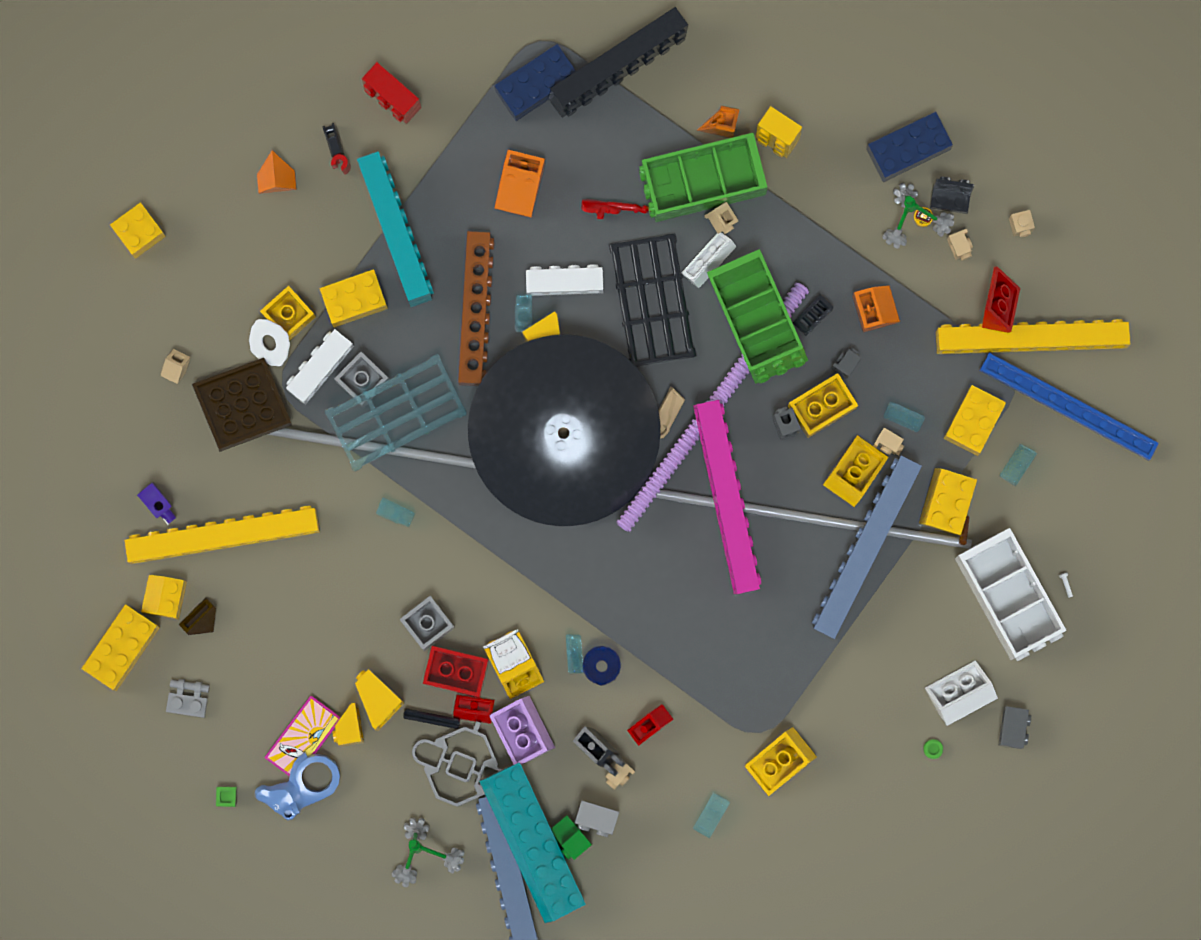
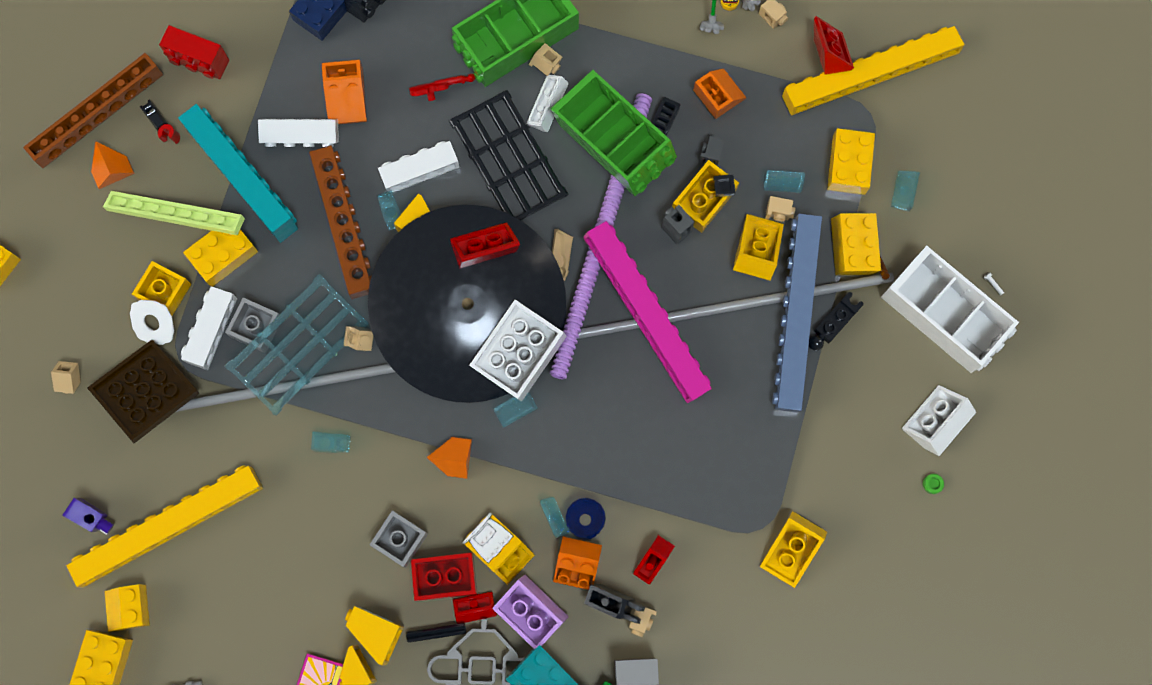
camera: 25 degrees left, 5 degrees down
dark brown slope [179,598,216,635] -> none
clear light blue slope [693,792,730,839] -> none
blue plate [979,353,1159,461] -> none
dark grey brick [998,706,1031,749] -> none
none -> dark orange brick [23,53,163,168]
none -> yellowish green plate [103,191,245,235]
none -> white brick [258,119,339,147]
none -> tan brick [344,326,373,351]
none -> orange slope [427,437,472,479]
none -> red slope [450,222,520,269]
none -> white slope [469,300,567,402]
none -> clear light blue slope [493,392,538,428]
none -> orange slope [553,536,602,590]
none -> black plate [713,175,735,197]
none -> black plate [809,292,863,351]

